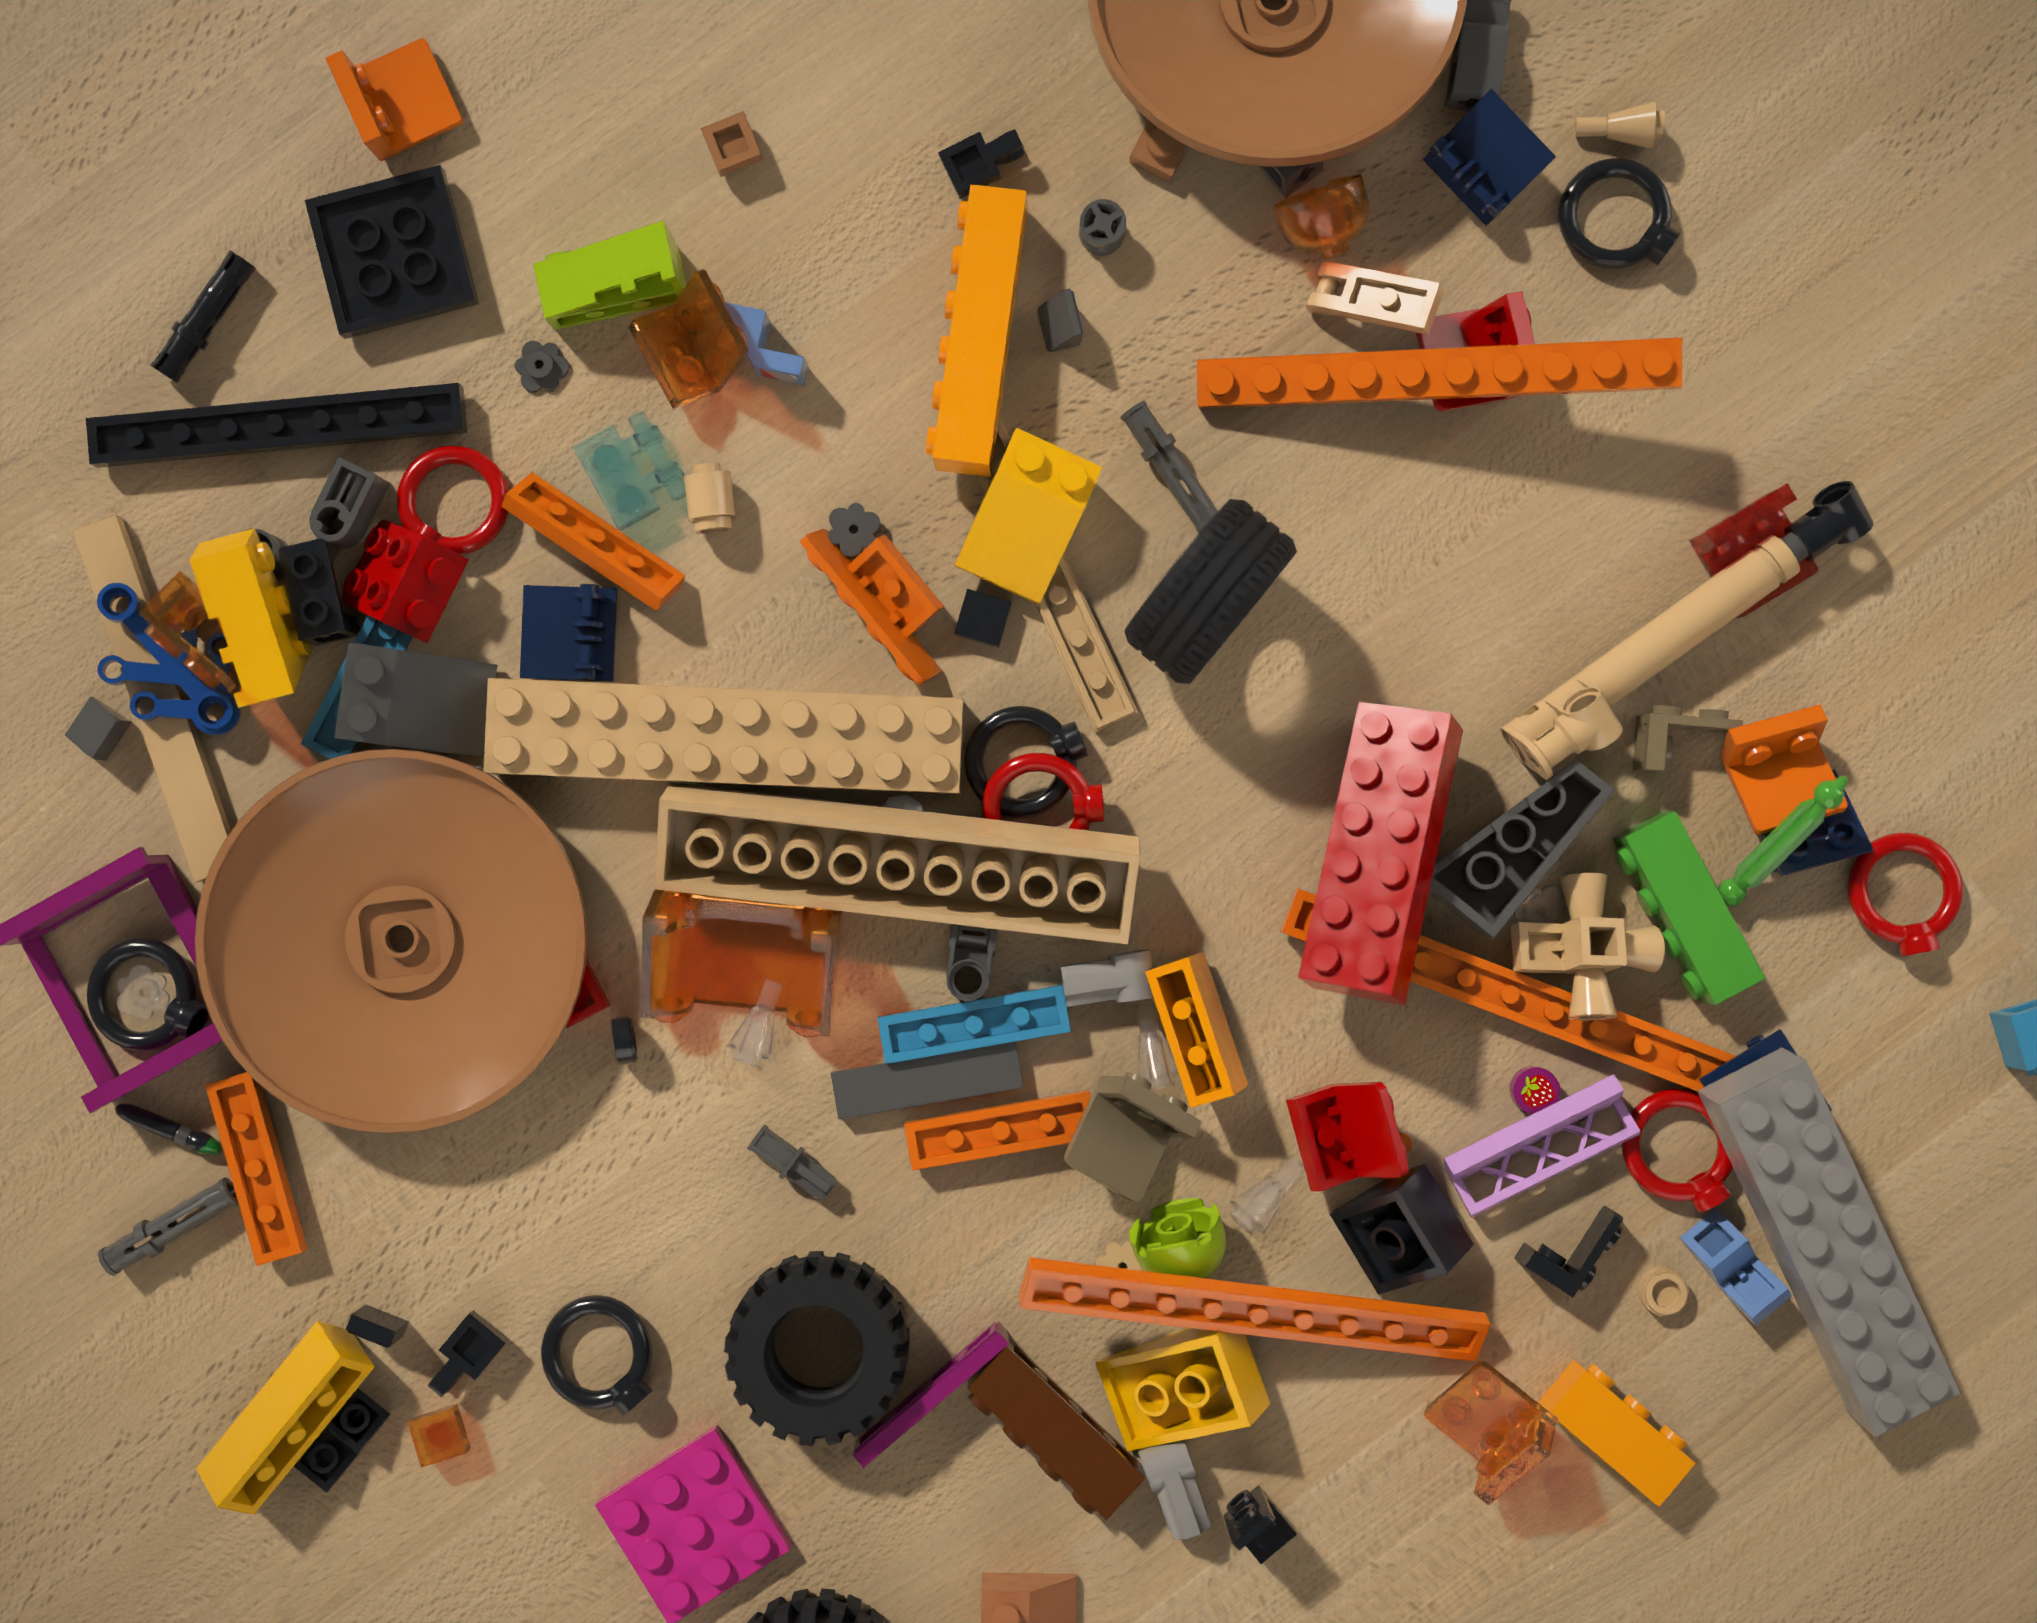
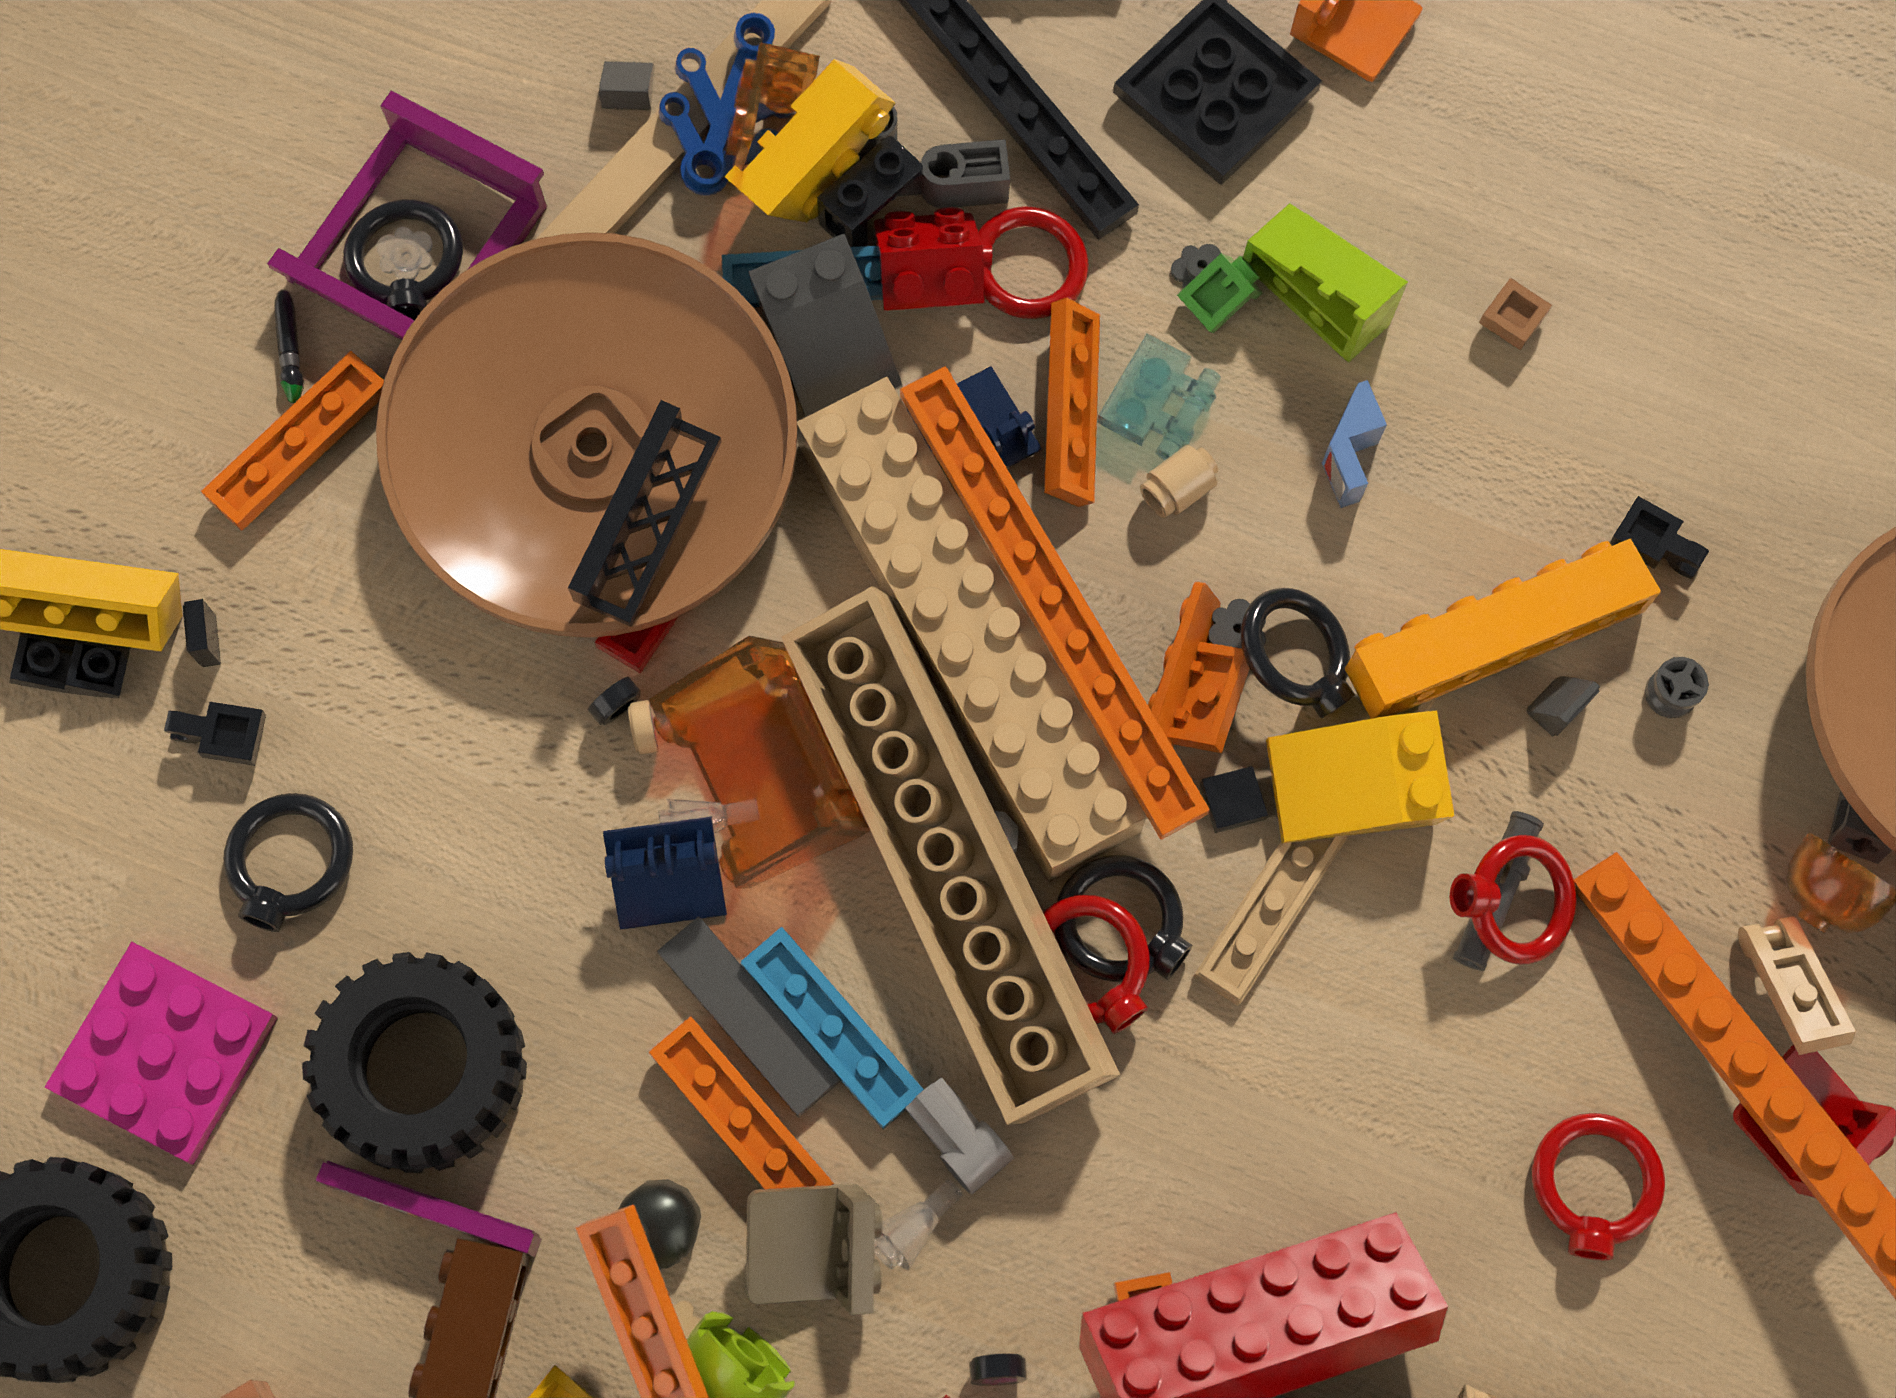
camera: 55 degrees right, 15 degrees down
dark grey pin [98,1177,238,1276] -> none
clear orange plate [407,1404,471,1468] -> none
clear orange bracket [628,269,749,409] -> none
dark grey axle [747,1124,837,1201] -> none
dark grey piece [947,924,998,1001] -> none
black tyre [1124,499,1297,684] -> none
medium nougat plate [1129,120,1188,182] -> none
light orange brick [1145,951,1249,1108] -> none
none -> black fence [568,400,722,627]
none -> dark blue hinge [603,816,727,930]
none -> pearl dark grey hair [618,1179,701,1269]
none -> tan tile [628,700,659,755]
none -> orange plate [900,366,1210,840]
none -> black tile [969,1354,1027,1386]
none -> bright green bracket [1177,253,1263,333]
none -> black piece [1241,588,1356,719]
none -> red piece [1449,835,1576,965]
none -> red piece [1532,1113,1665,1261]

